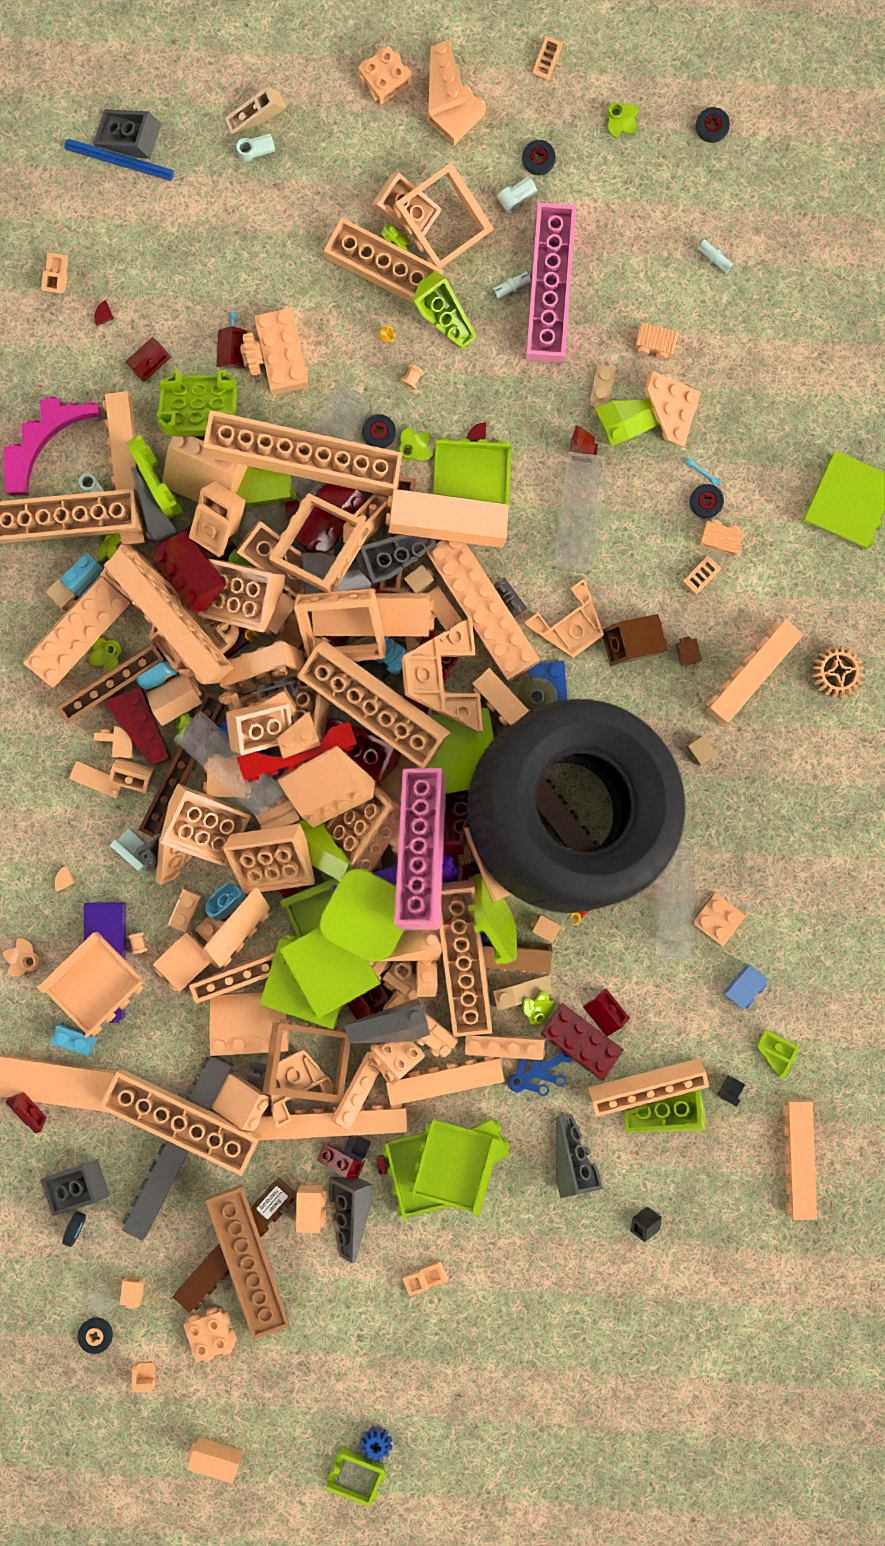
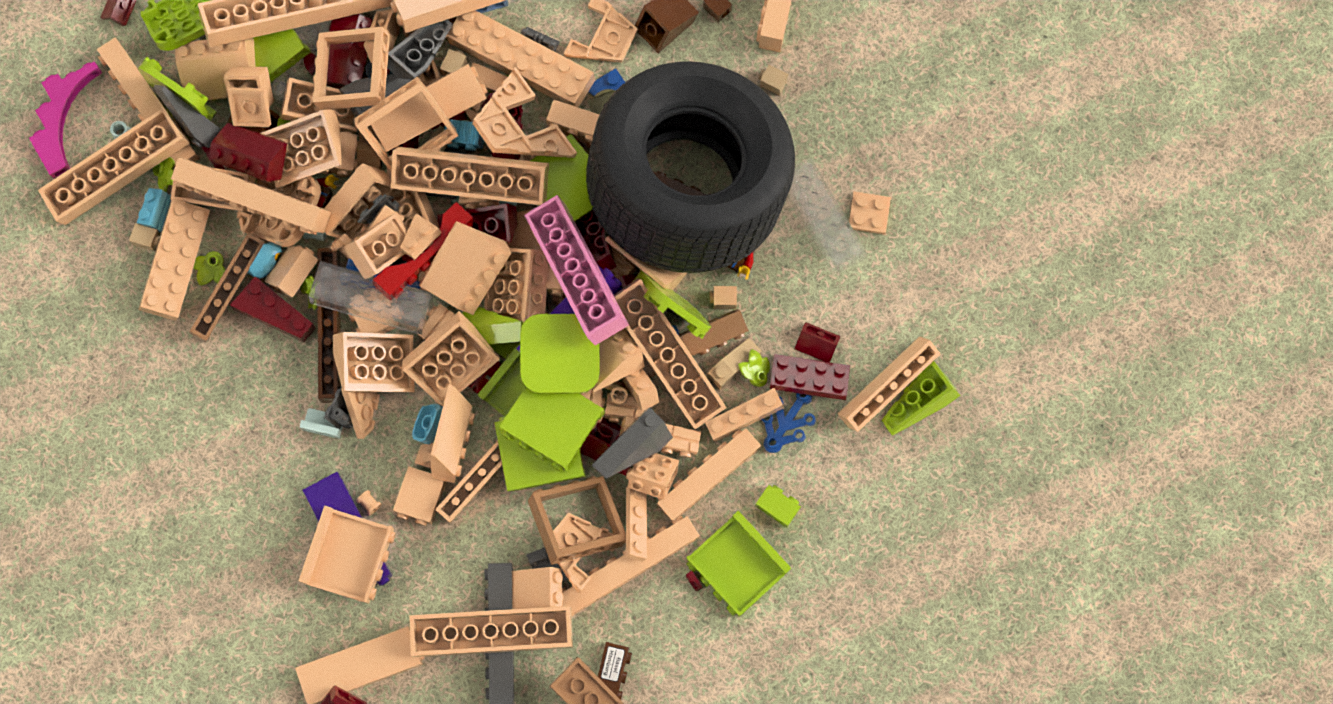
camera: 35 degrees left, 10 degrees down
light nougat plate [2,938,40,977] -> none
medium azure brick [51,1023,98,1056] -> none
light nougat tile [55,866,75,892] -> none
light nougat hinge [69,761,122,799] -> none
light nougat brick [94,726,135,759] -> none
light nougat brick [108,758,154,794] -> none
light nougat brick [168,889,203,932] -> none
light nougat slope [209,992,290,1056] -> none
light nougat brick [296,1185,327,1233] -> none
dark red bracket [317,1143,366,1178] -> none
dark grey wedge [329,1177,372,1263] -> none
black panel [342,1135,371,1162] -> none
light nougat slope [402,1261,448,1296] -> none
lime panel [409,1118,500,1217] -> none
dark grey wedge [556,1114,603,1198] -> none
black panel [630,1207,662,1242] -> none
black panel [717,1075,745,1107] -> none
medium blue brick [723,964,768,1009] -> none
lime wing [756,1029,800,1081] -> none
light nougat brick [783,1099,817,1220] -> none

